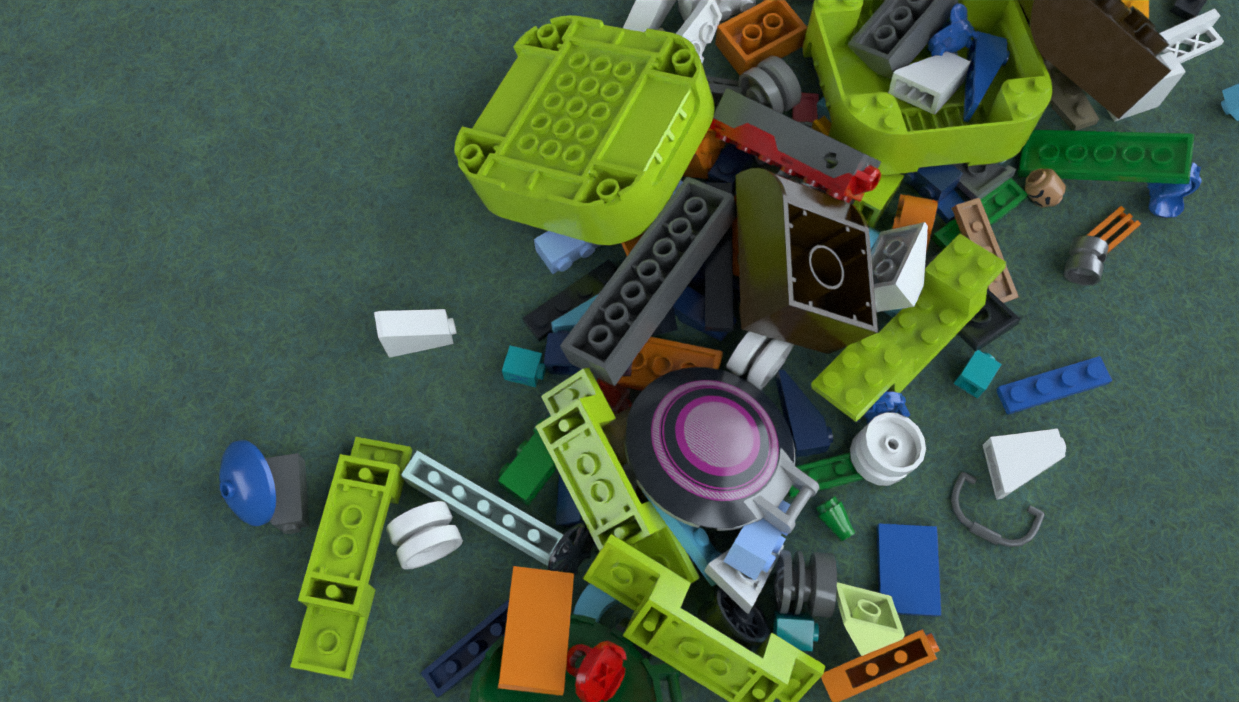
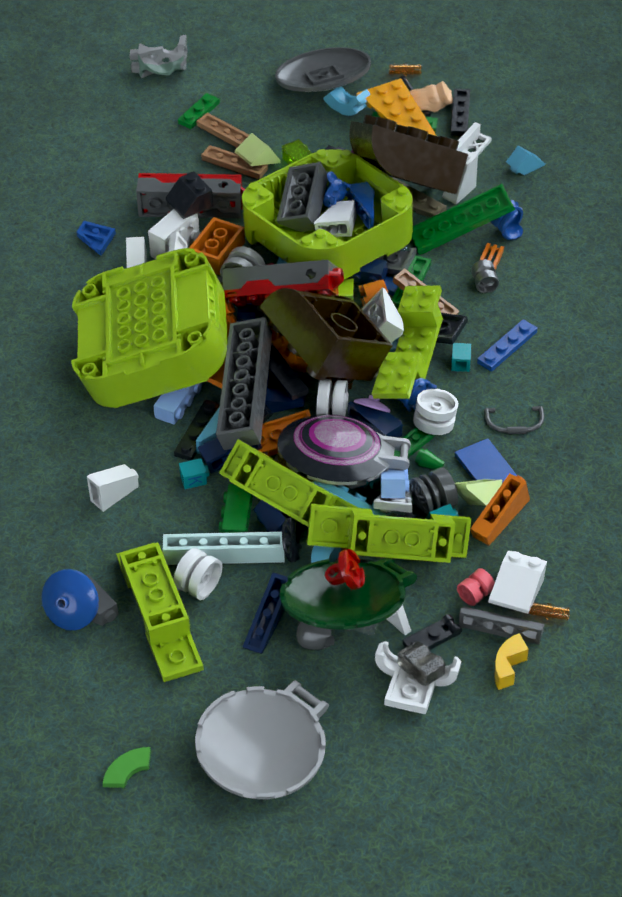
camera: 30 degrees left, 20 degrees down
orange tile [498,566,574,696] -> none
white slope [983,429,1066,499] -> none
medium nougat head [1024,168,1066,208] -> none
none -> lavender dish [354,395,390,413]

